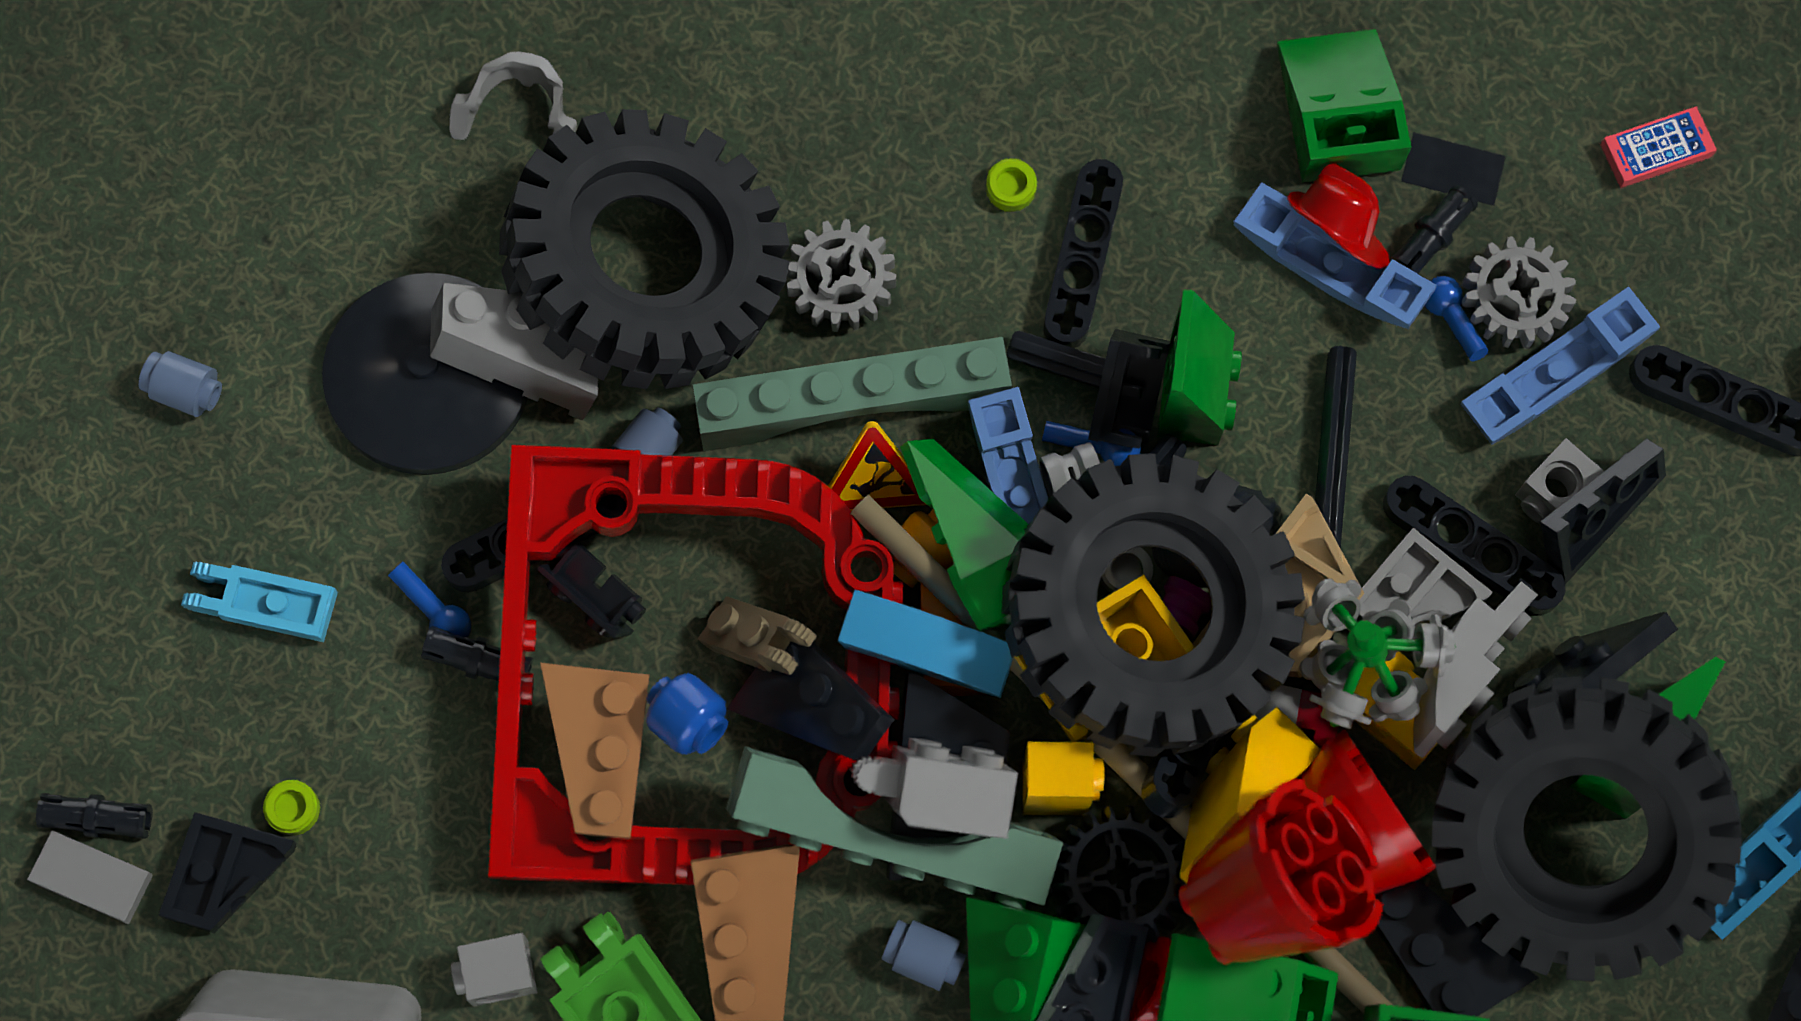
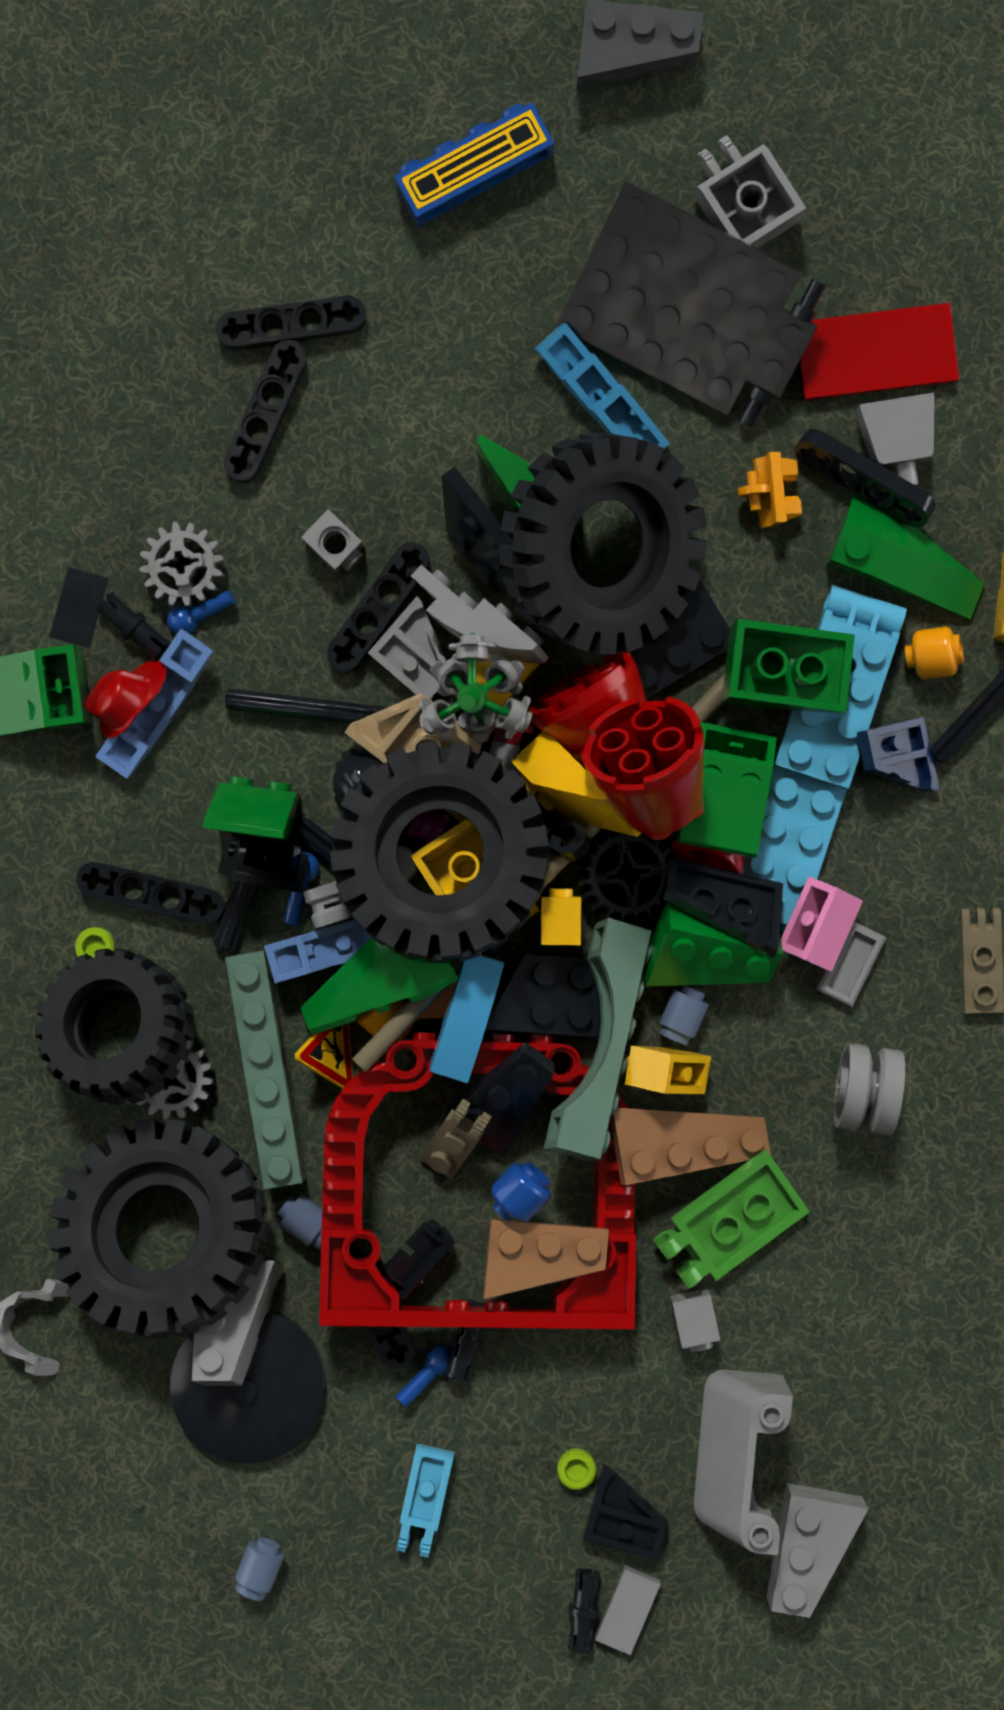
camera: 90 degrees left, 15 degrees up
light grey hinge [850,738,1018,839] -> none
medium blue slope [1461,287,1660,445] -> none
black wing [1540,439,1666,584] -> none
tile [1601,106,1717,188] -> none
none -> black tyre [35,948,195,1105]
none -> yellow brick [625,1046,711,1094]

